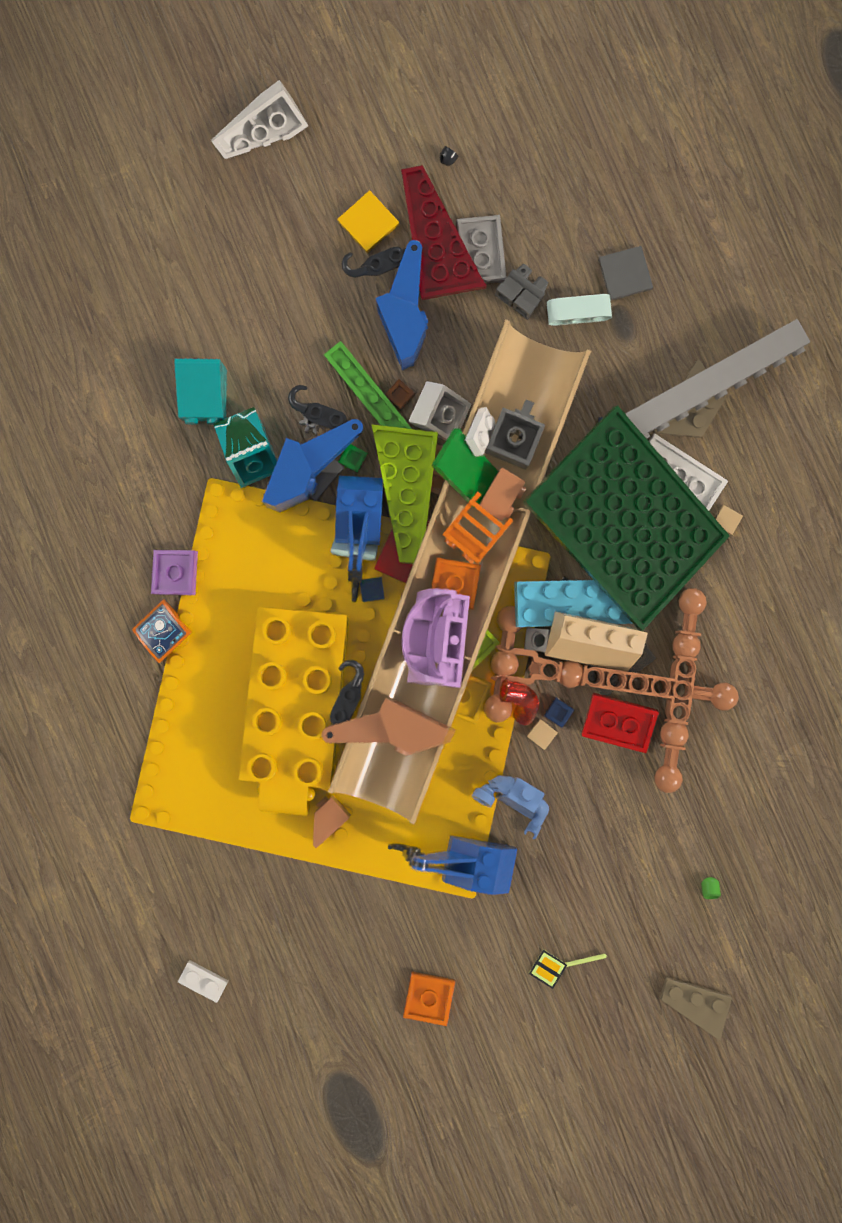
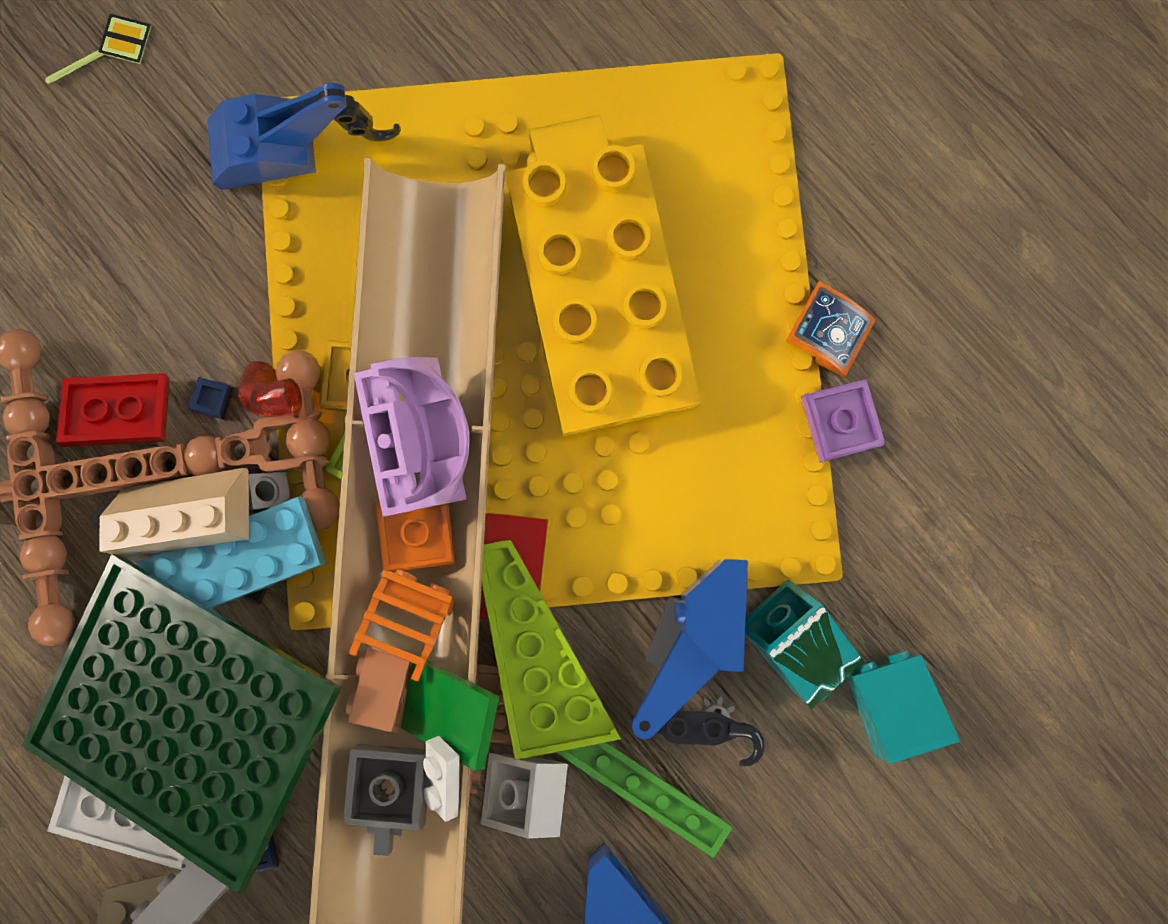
camera: 160 degrees right, 5 degrees down
nougat slope [313,795,351,848] -> none
nougat slope [322,660,456,756] -> none
light aqua slope [331,539,378,561] -> none
blue slope [335,476,383,602] -> none
green tile [338,444,368,473] -> none
tile [360,577,385,602] -> none
reddish brown tile [385,379,415,411] -> none
medium blue torso [471,775,549,839] -> none
tan tile [527,719,558,750] -> none
tan tile [715,505,743,536] -> none

